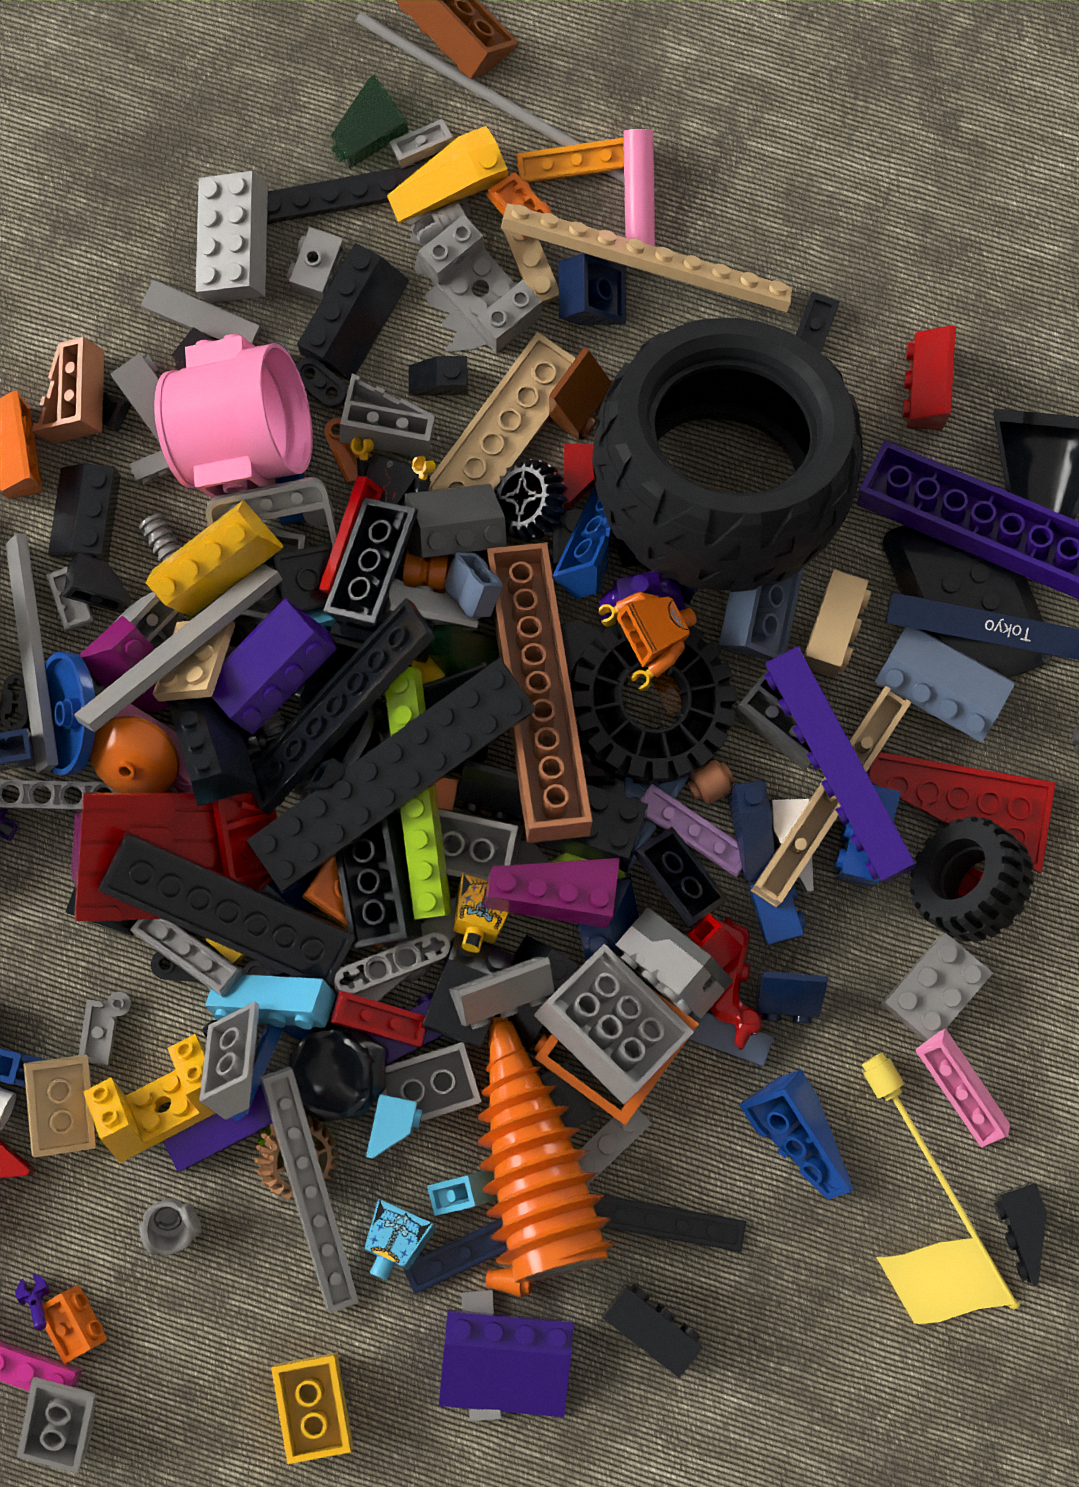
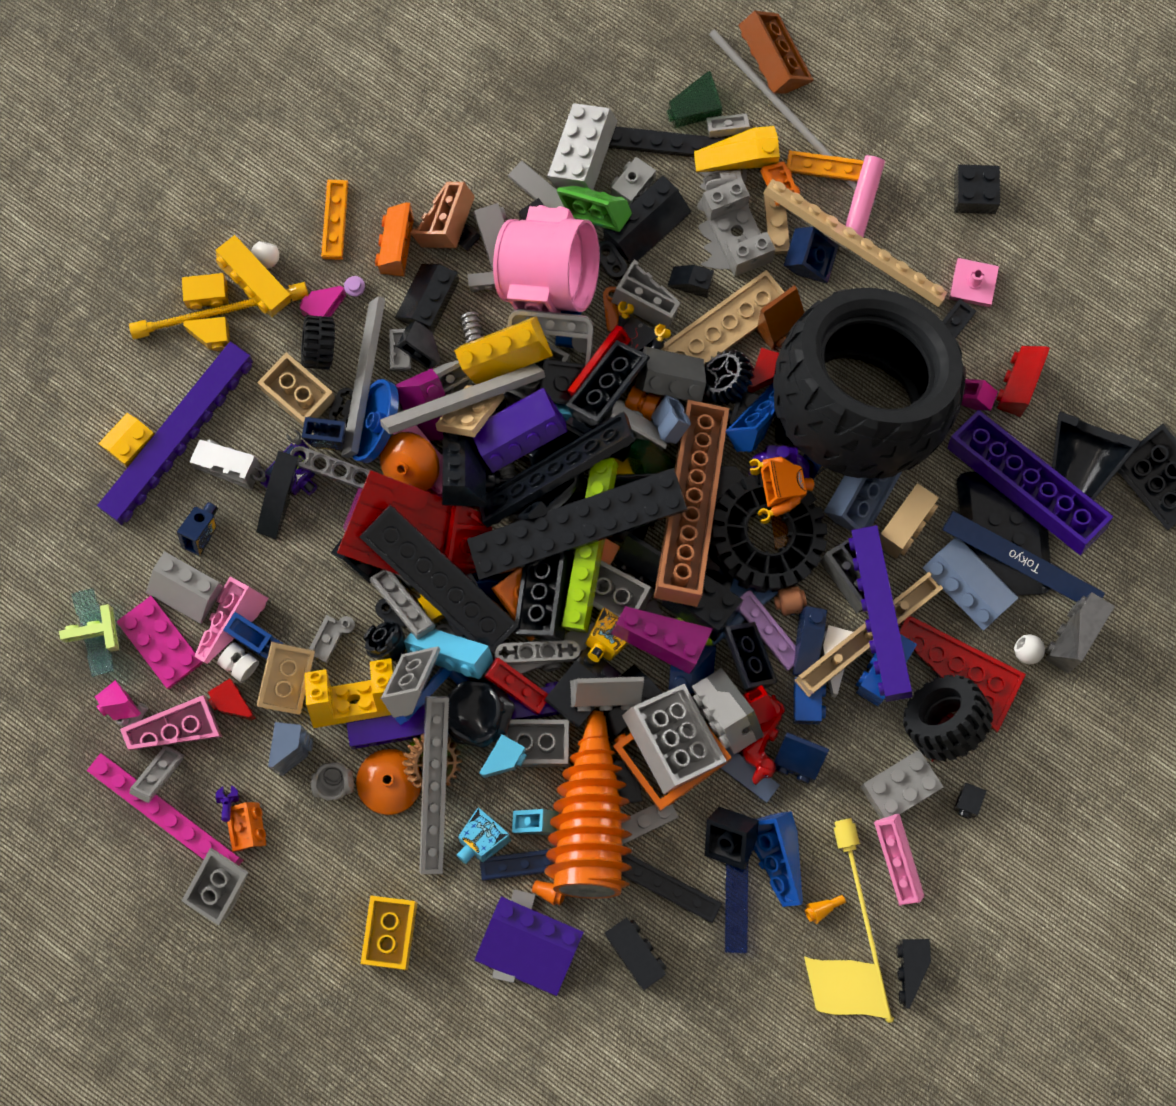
camera: 15 degrees right, 5 degrees down
none -> sand blue slope [268,722,313,776]
none -> orange dish [356,749,422,815]
none -> black cone [364,619,406,662]
none -> bright green slope [556,186,632,232]
none -> black slope [704,806,759,870]
none -> clear blue tile [725,864,748,953]
none -> light orange cone [805,895,846,924]
none -> bright pink tile [949,258,999,307]
none -> black brick [953,783,987,819]
none -> black brick [954,164,1000,214]
none -> dark pink slope [961,379,998,411]
none -> white piece [1014,634,1045,665]

